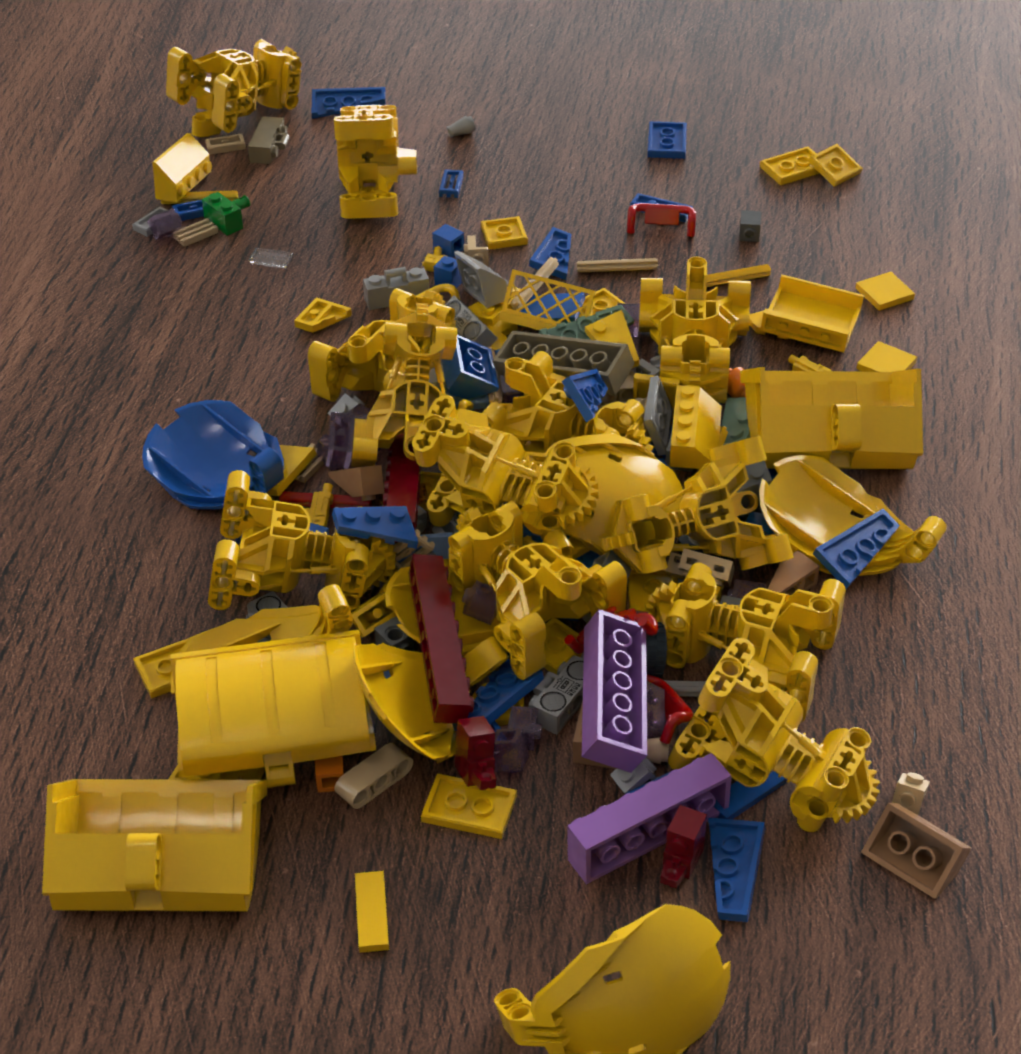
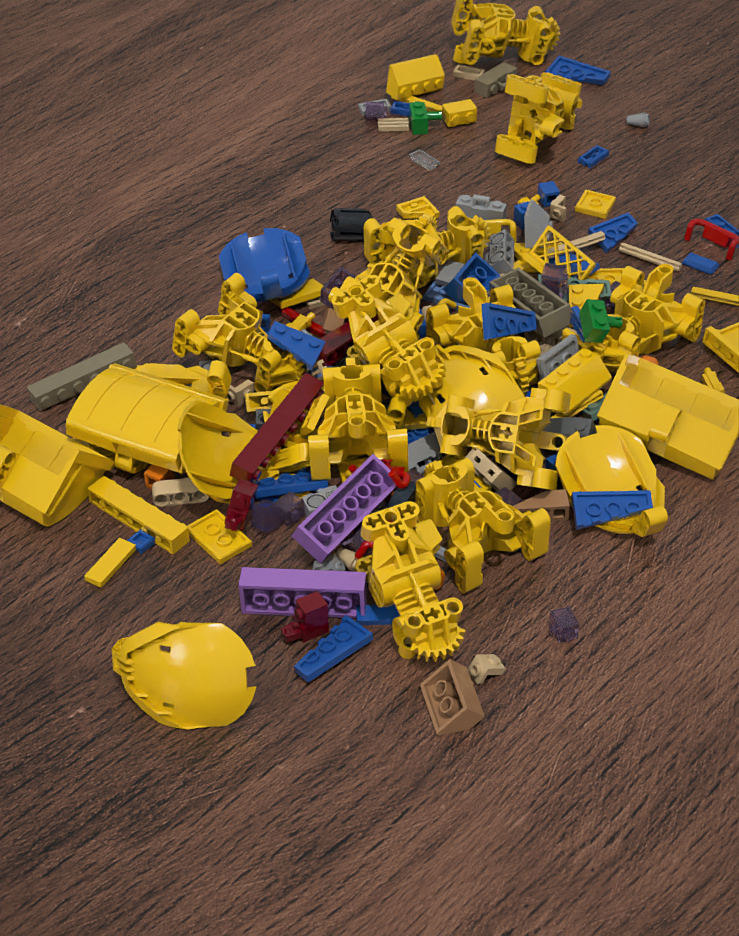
camera: 35 degrees right, 0 degrees up
none -> dark tan brick [27,342,137,411]
none -> yellow brick [87,476,190,555]
none -> blue tile [127,529,155,554]
none -> yellow tile [299,394,329,436]
none -> black cylinder [330,208,372,241]
none -> yellow brick [442,99,477,127]
none -> brick [541,263,569,299]
none -> clear purple brick [549,606,579,643]
none -> blue tile [570,306,585,343]
none -> green brick [579,299,623,343]
none -> blue tile [682,252,719,275]

